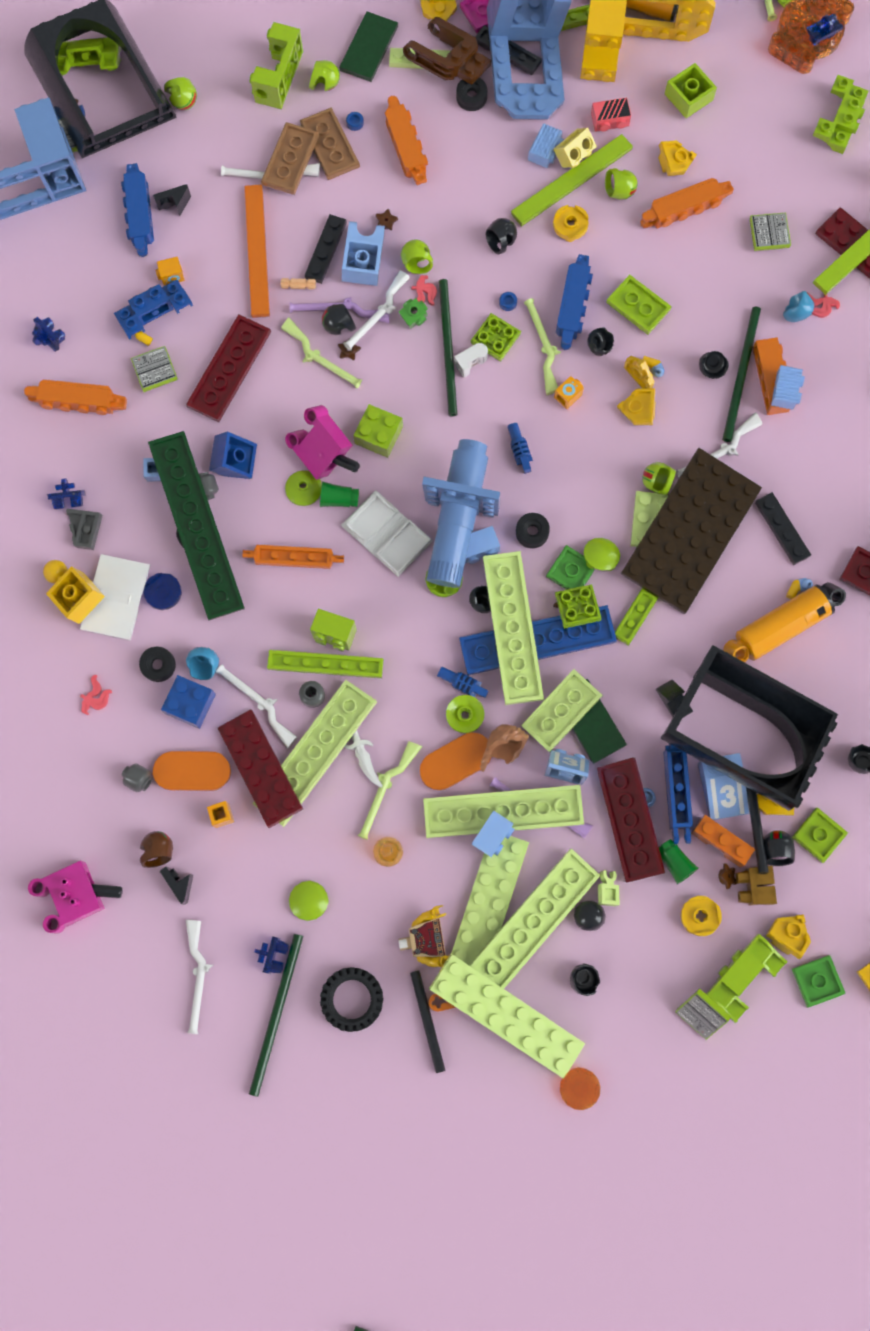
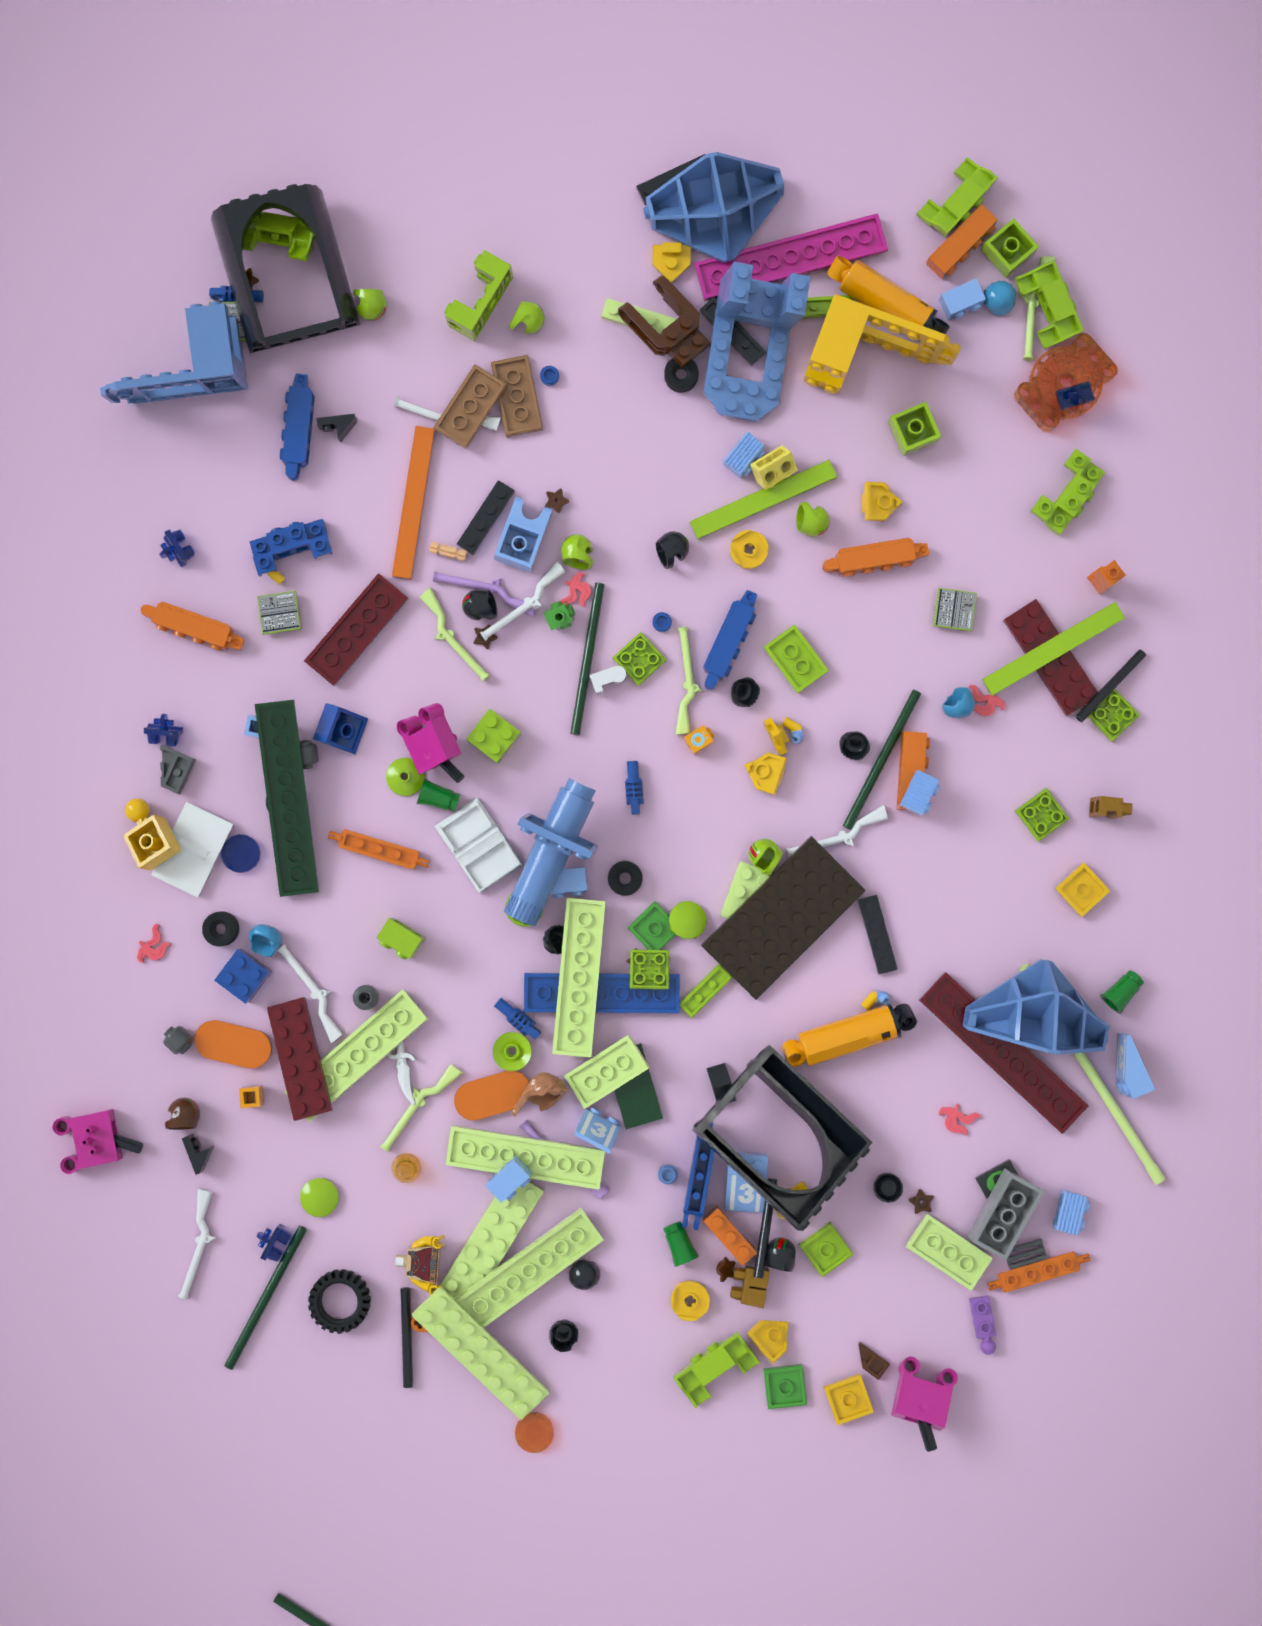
camera: 10 degrees right, 10 degrees up
light orange brick [155,256,185,286] -> none
lime plate [267,650,384,679] -> none
dark green tile [339,11,398,82] -> none
orange hinge [385,95,428,185] -> none
coral brick [591,97,631,132] -> none
dark red plate [597,757,665,883] -> none
yellowish green plate [598,870,620,907] -> none
tile [675,988,731,1040] -> none

